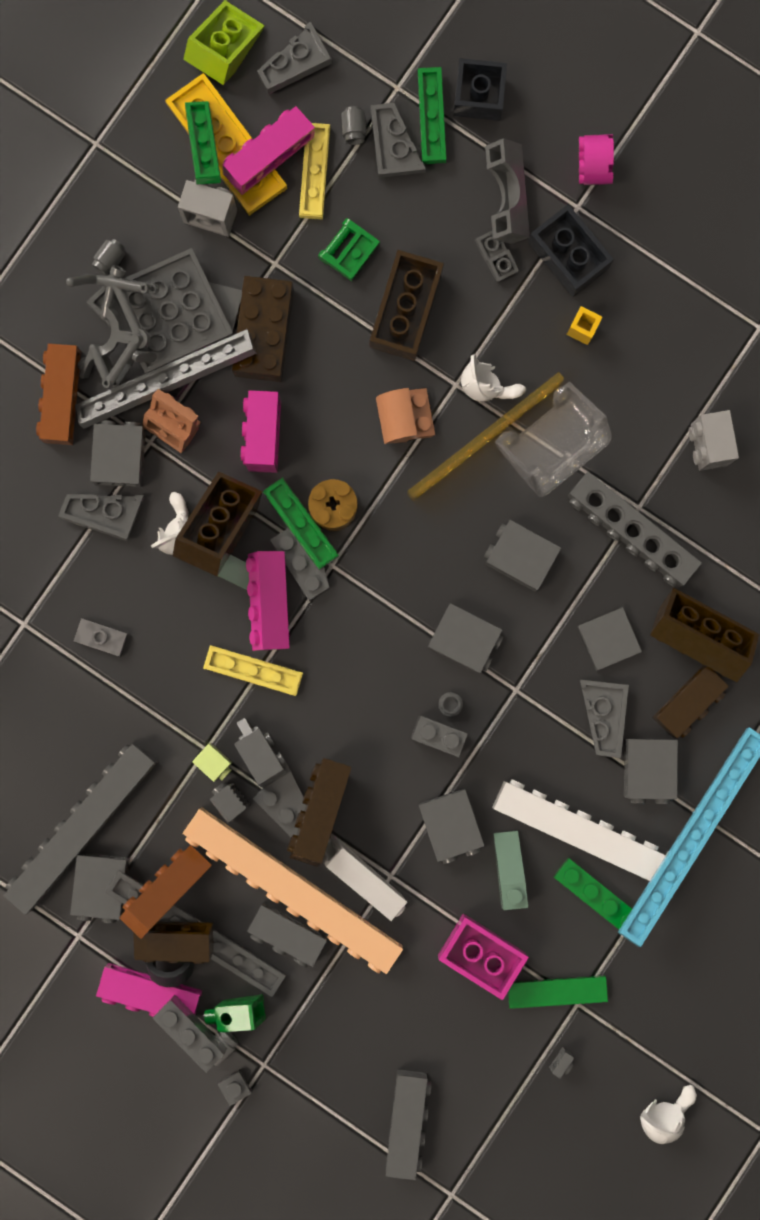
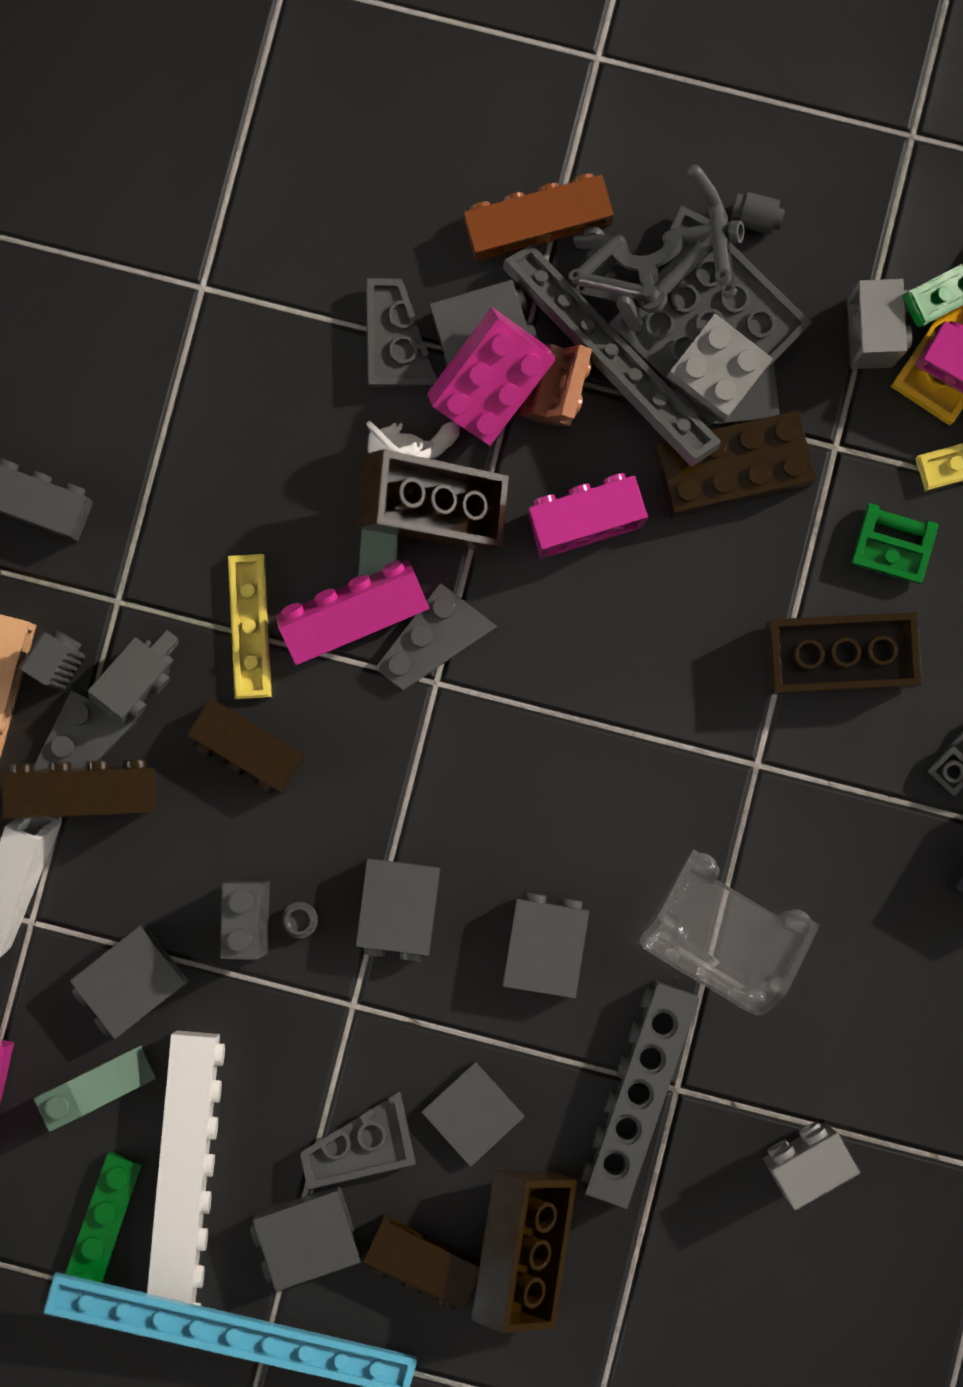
camera: 75 degrees right, 0 degrees up
flat silver plate [74,618,128,657] -> none
yellowish green brick [192,743,233,782] -> none
green tile [263,477,339,570] -> none
pearl gold brick [308,479,358,531] -> none
nougat brick [376,388,435,444] -> none
clear yellow tile [407,372,564,501] -> none
white piece [461,354,526,402] -> none
yellow brick [566,306,602,345] -> none
none -> dark brown brick [187,698,306,795]
none -> dark pink brick [427,307,556,446]
none -> light grey brick [665,314,773,423]

